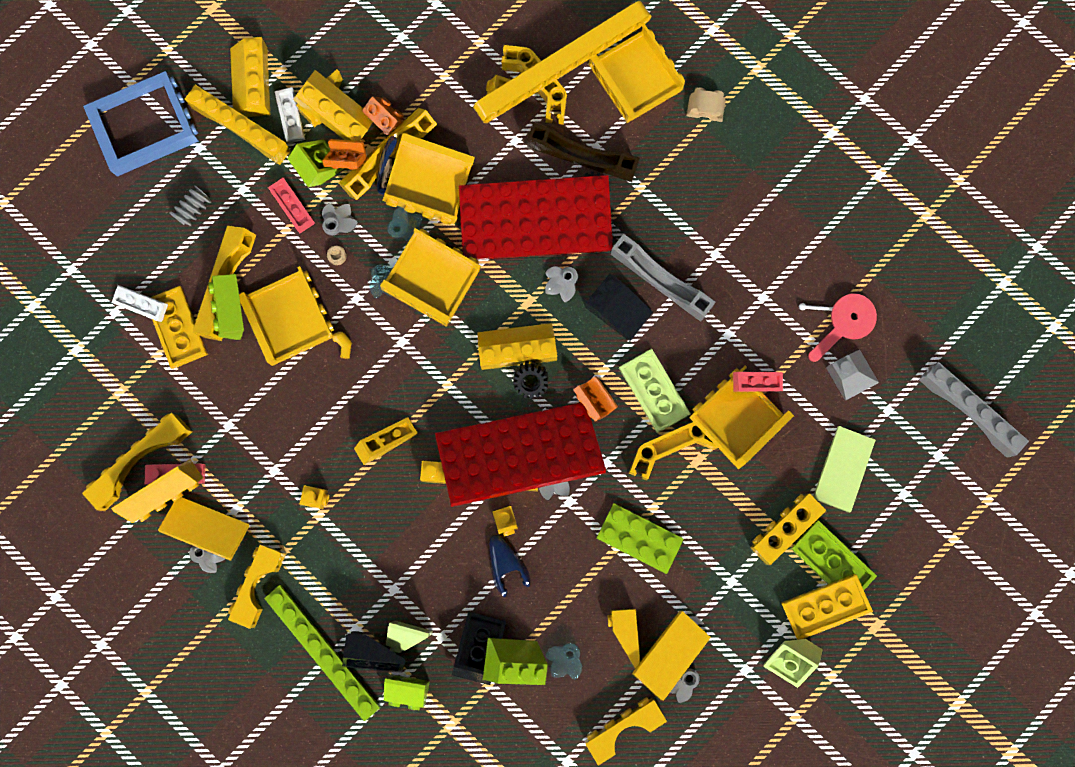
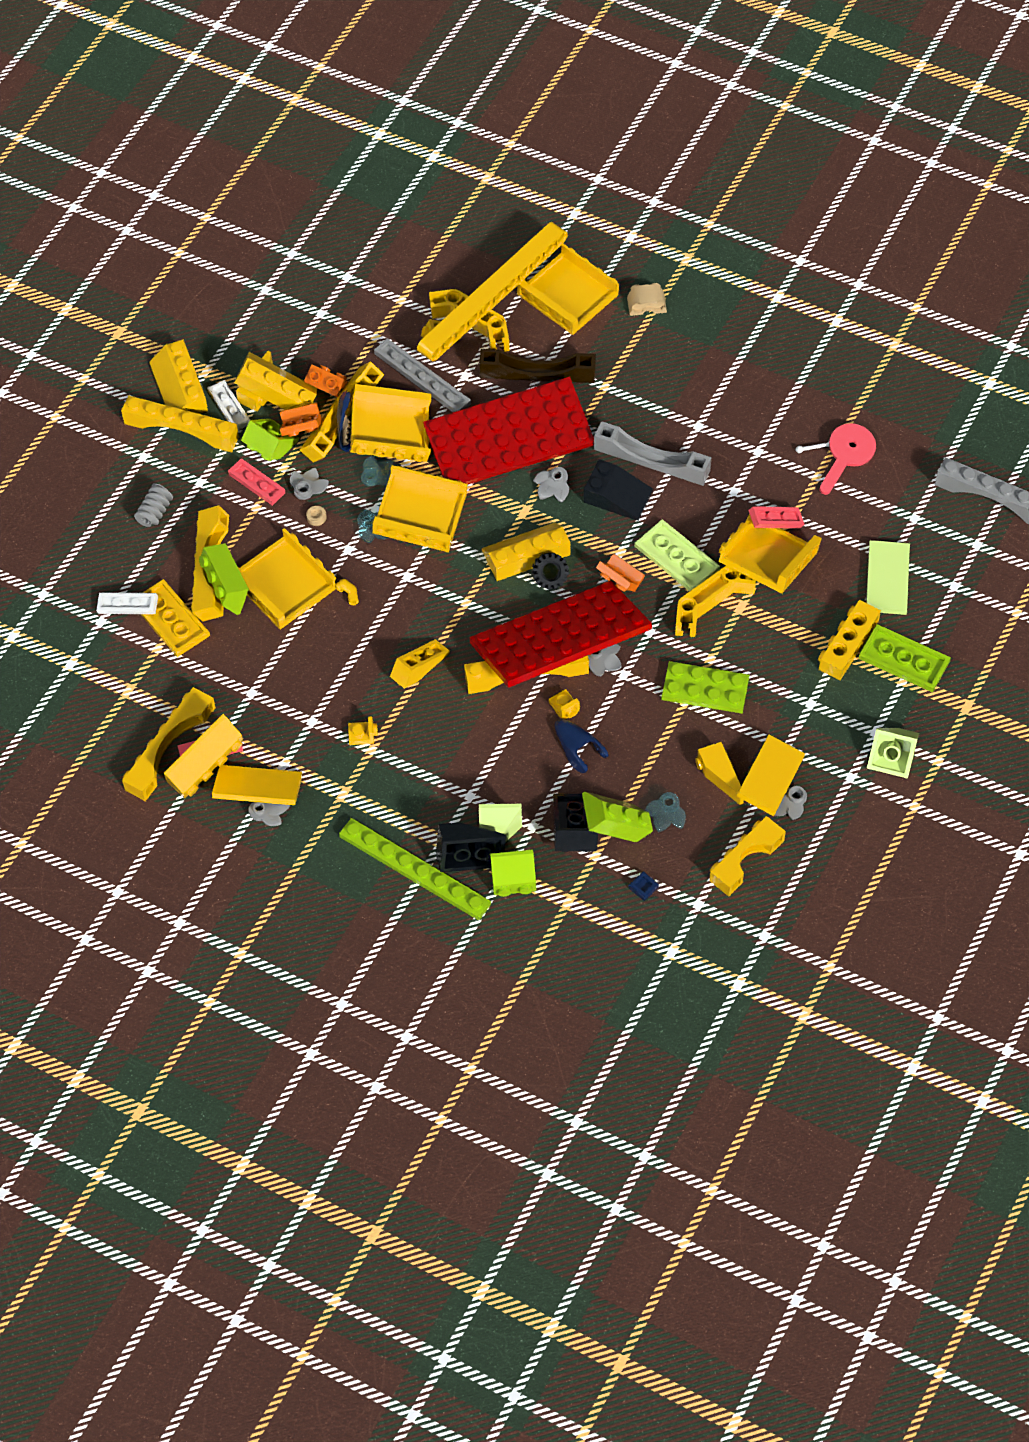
camera: 15 degrees left, 20 degrees down
medium blue window [83,71,199,176] -> none
yellow arch [228,545,286,629] -> none
yellow tile [781,573,873,640] -> none
light grey slope [826,350,879,401] -> none
none -> light grey plate [374,338,471,412]
none -> dark blue tile [629,871,659,901]

